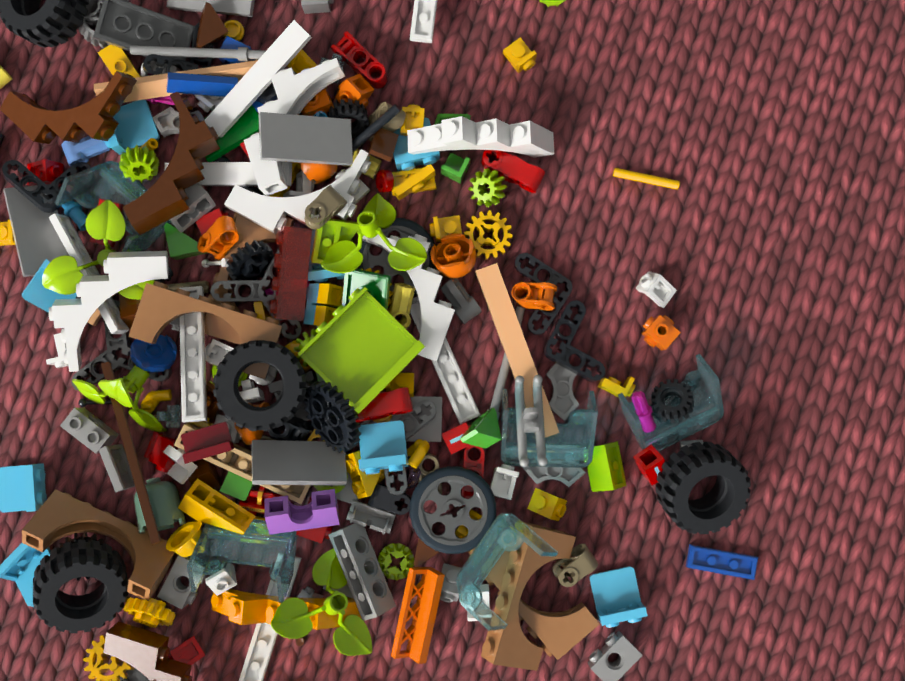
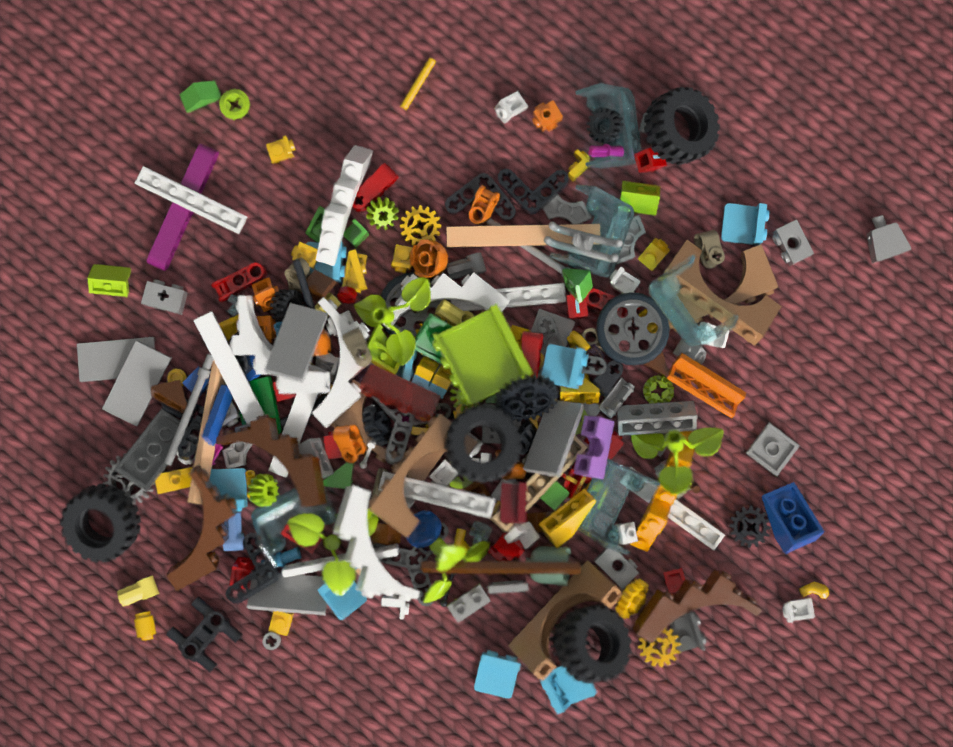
camera: 70 degrees left, 0 degrees up
yellow piece [166,521,204,557] -> none
blue tile [686,544,758,580] -> none

